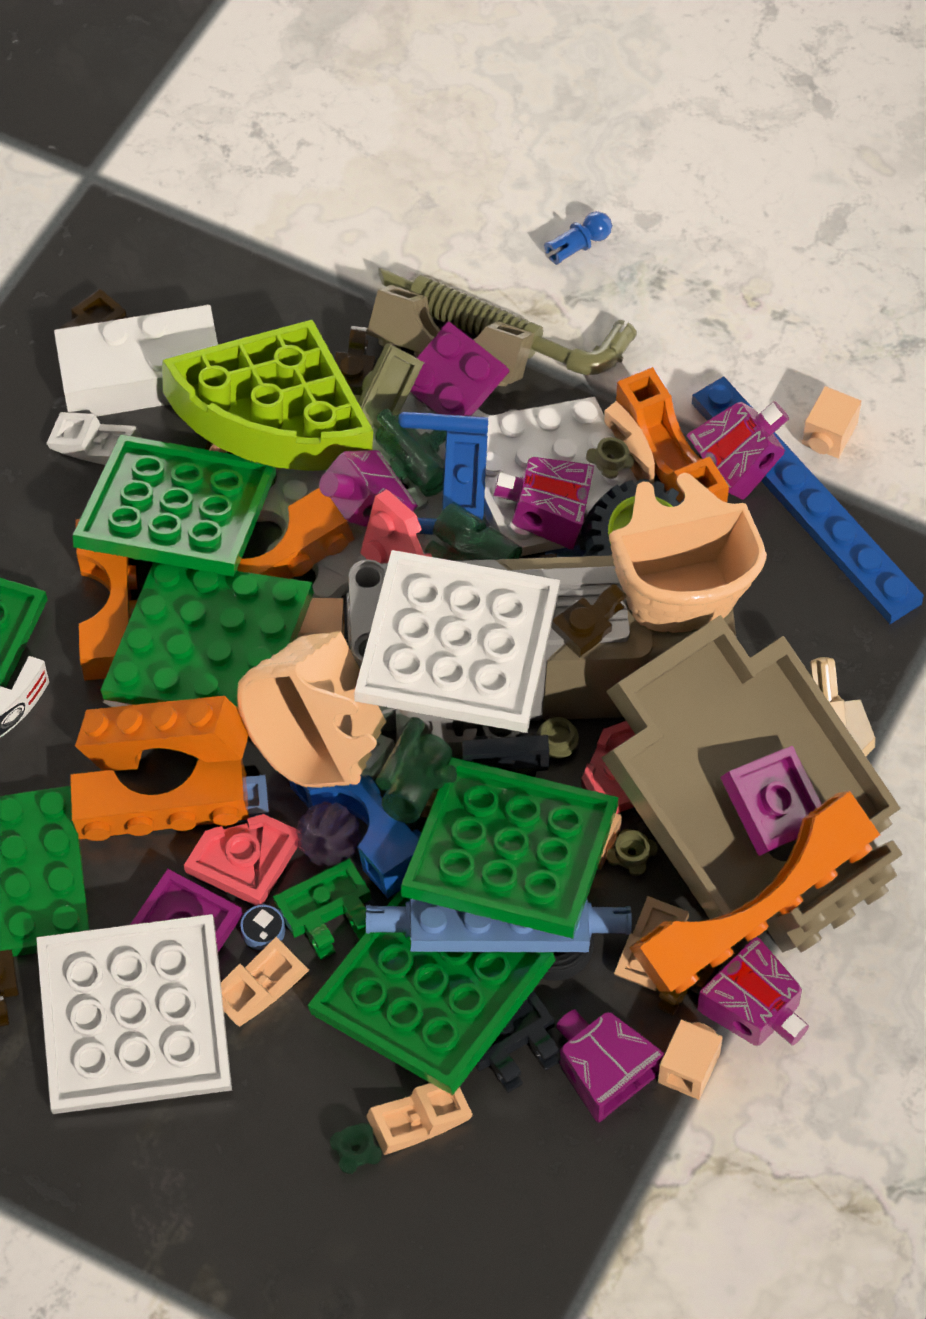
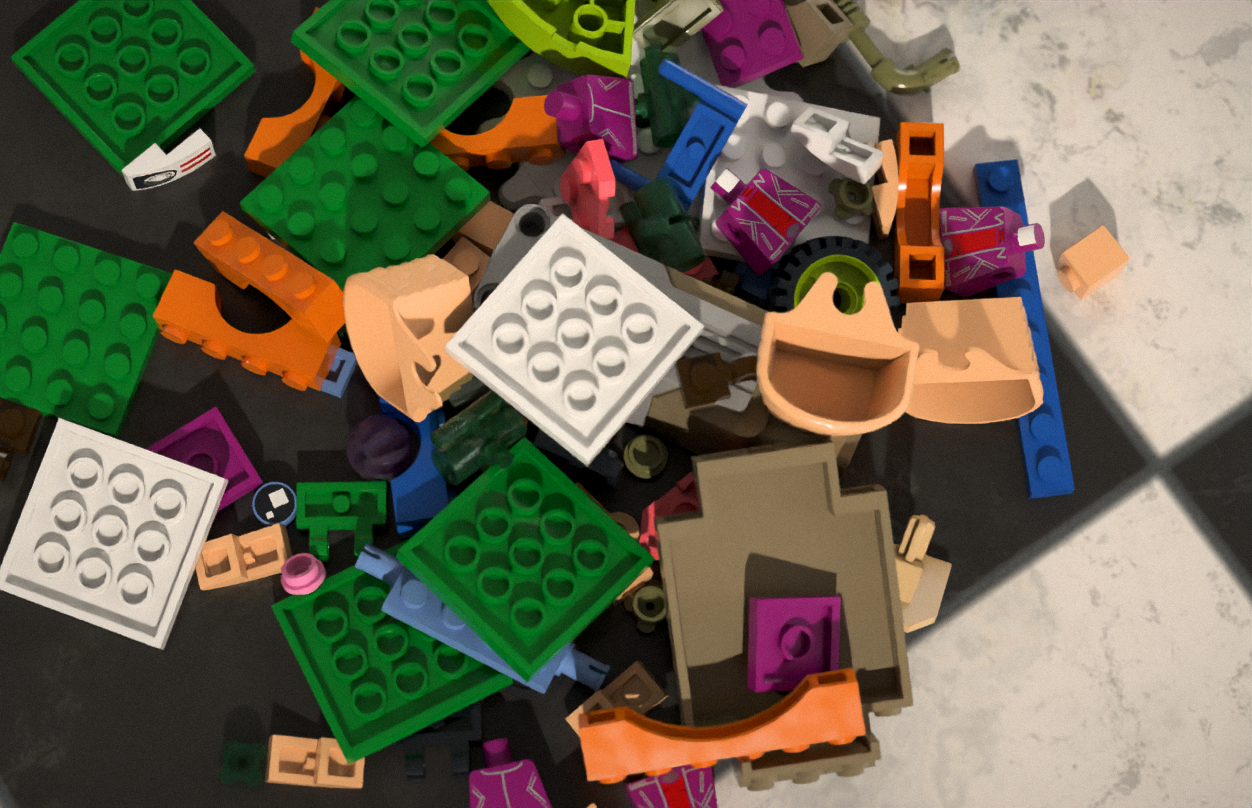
camera: 20 degrees right, 15 degrees up
coral plate [184,814,302,906] -> none
none -> bright pink plate [281,553,326,595]
none -> white slope [791,106,884,185]
none -> light nougat piece [898,297,1043,424]

